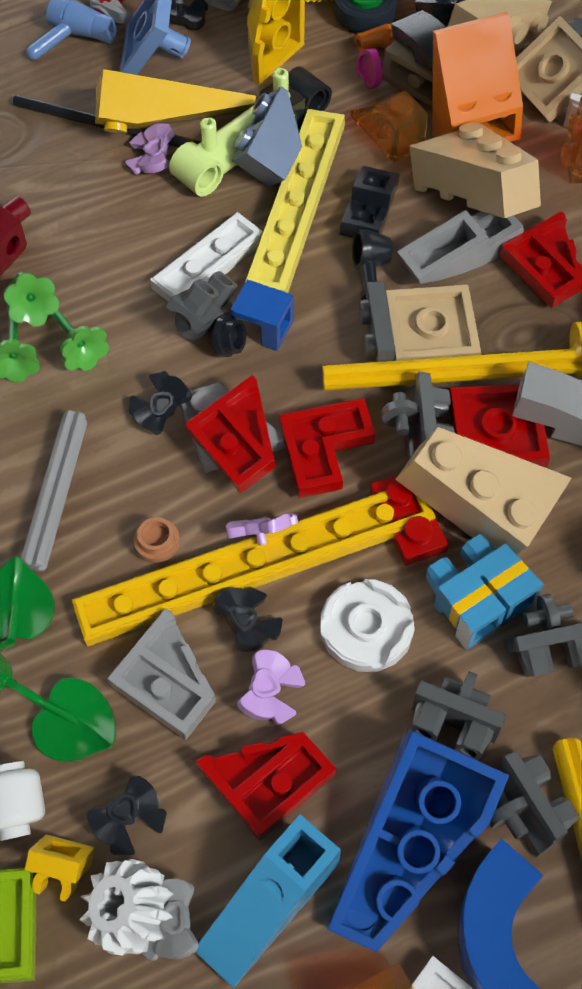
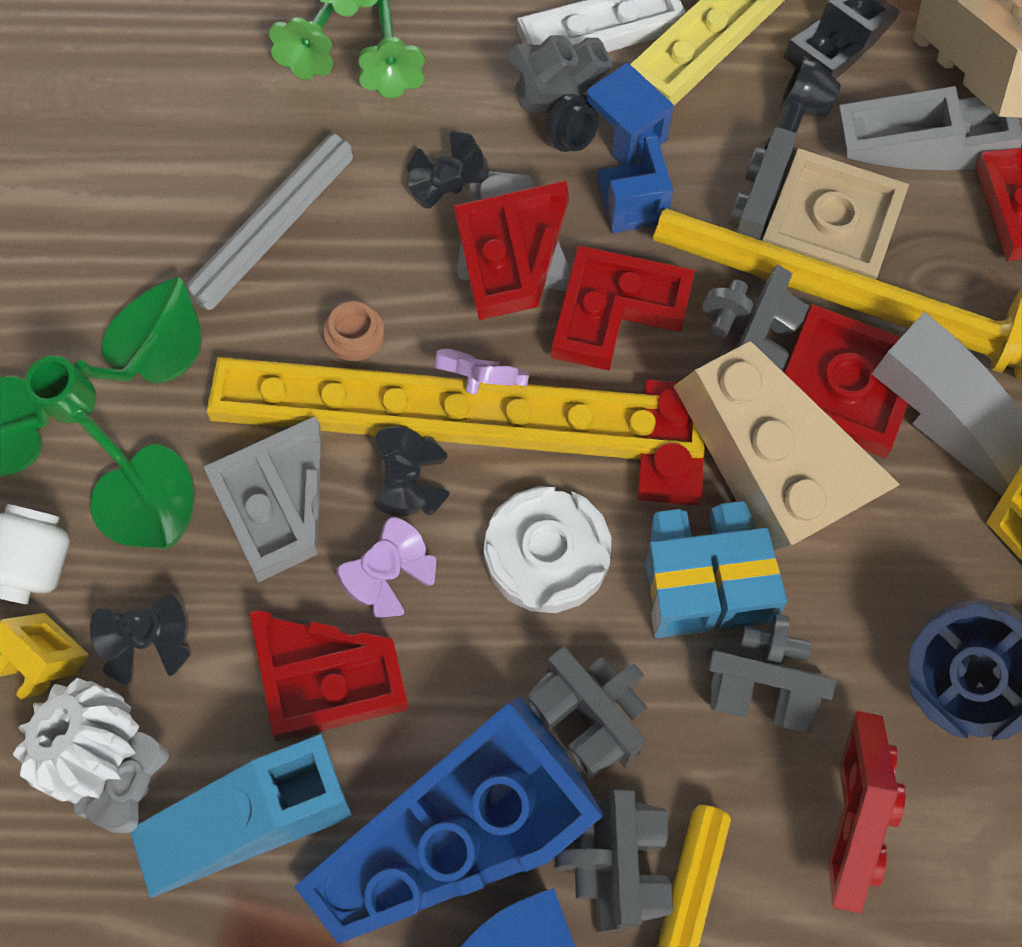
camera: 25 degrees right, 5 degrees up
none -> blue panel [597,135,673,233]

